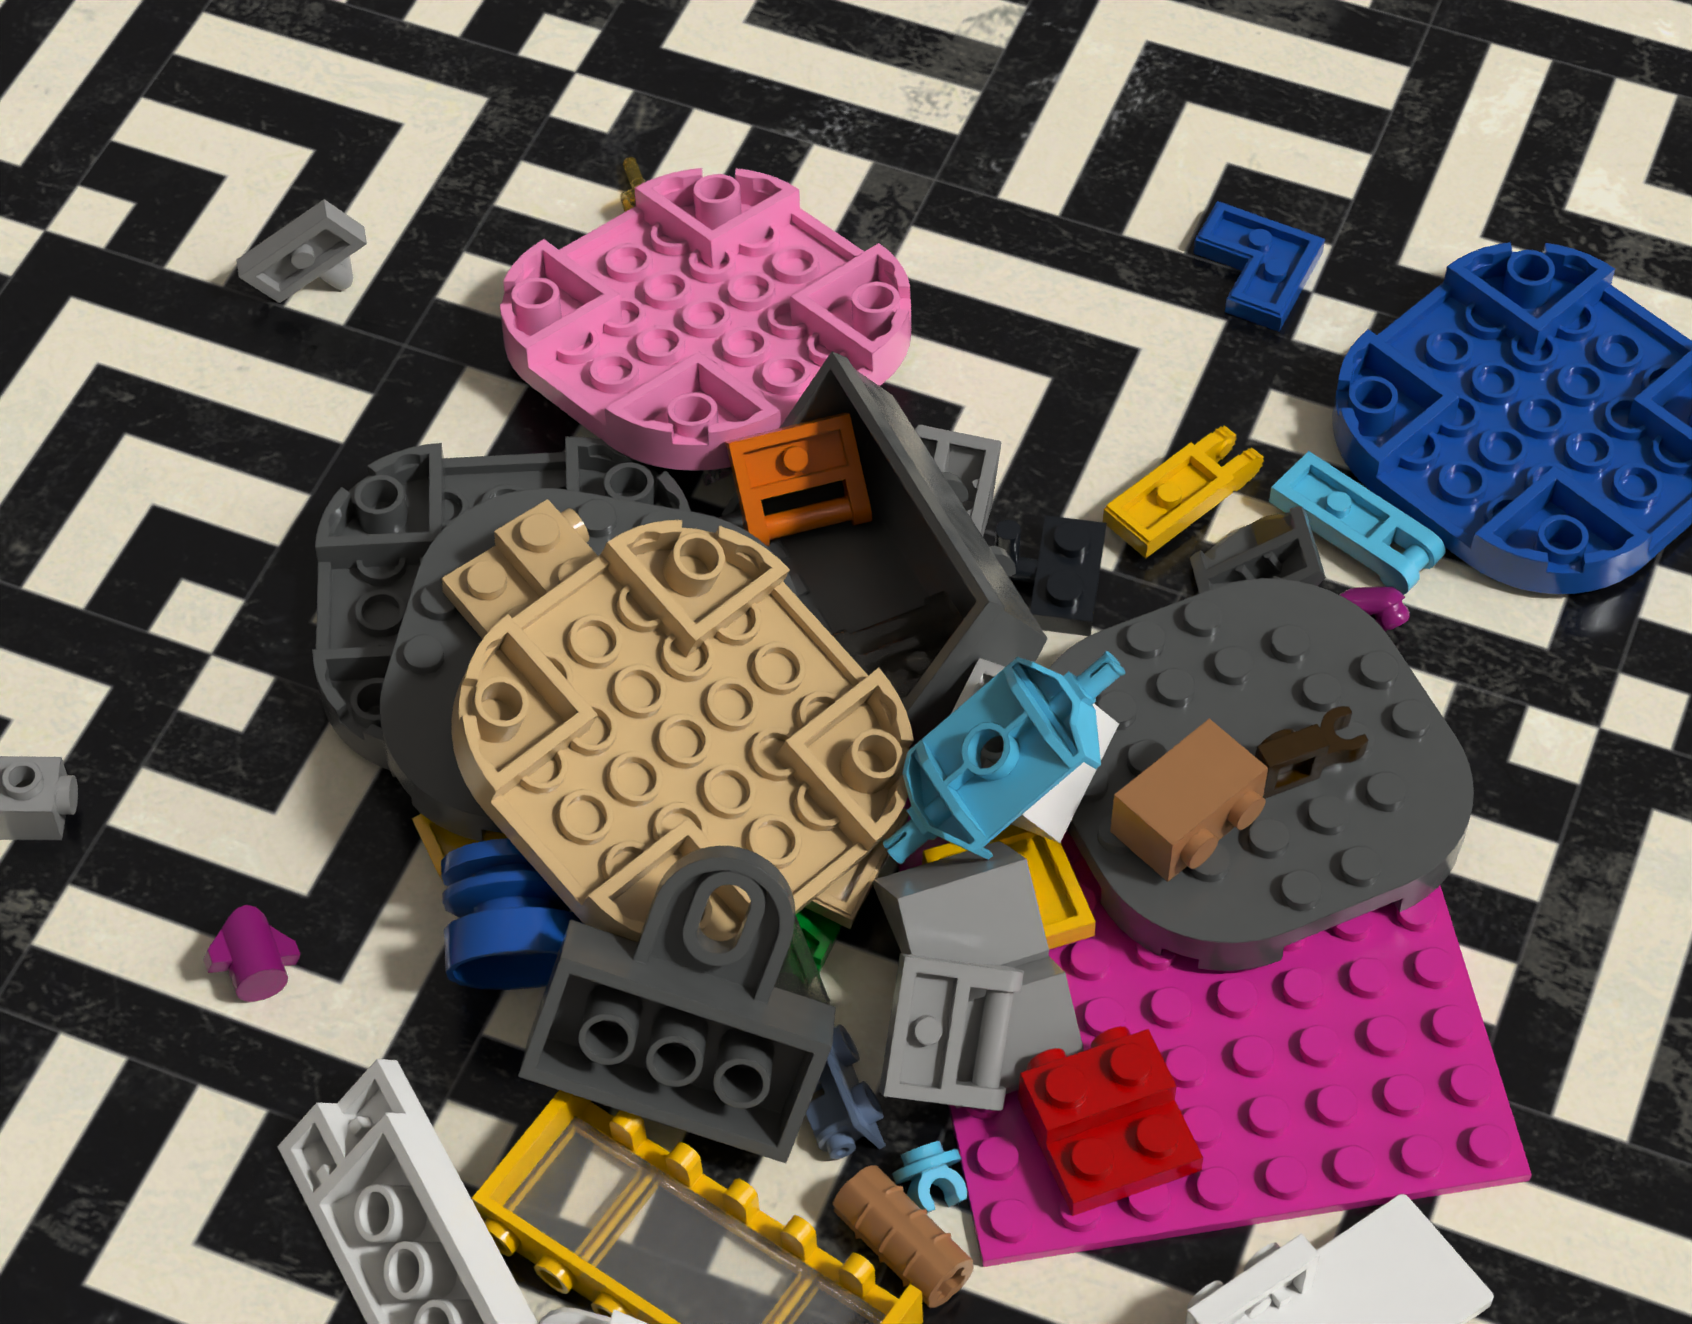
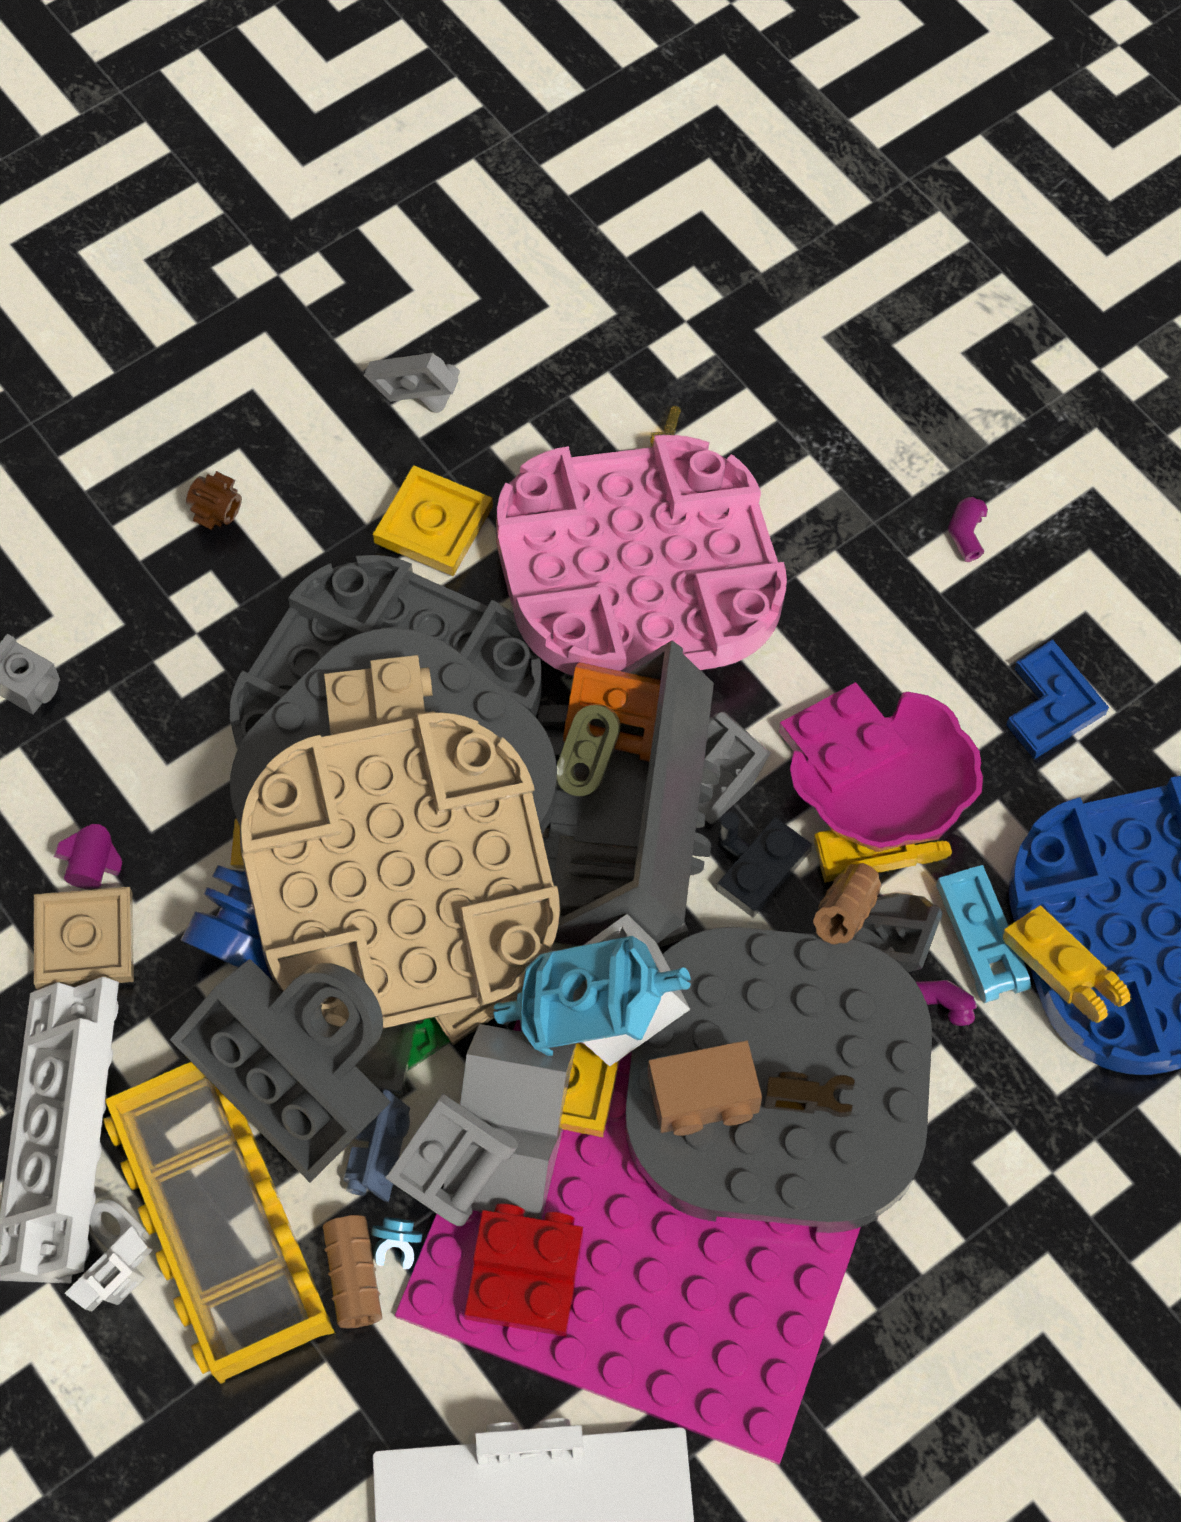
camera: 30 degrees right, 10 degrees up
none -> tan plate [34,887,134,990]
none -> reddish brown gear [186,471,242,530]
none -> yellow plate [373,465,493,576]
none -> olive plate [556,704,621,796]
none -> dark pink animal [779,682,983,852]
none -> medium nougat axle [813,863,882,944]
none -> magenta arm [948,497,988,562]
none -> yellow hinge [1003,905,1131,1023]

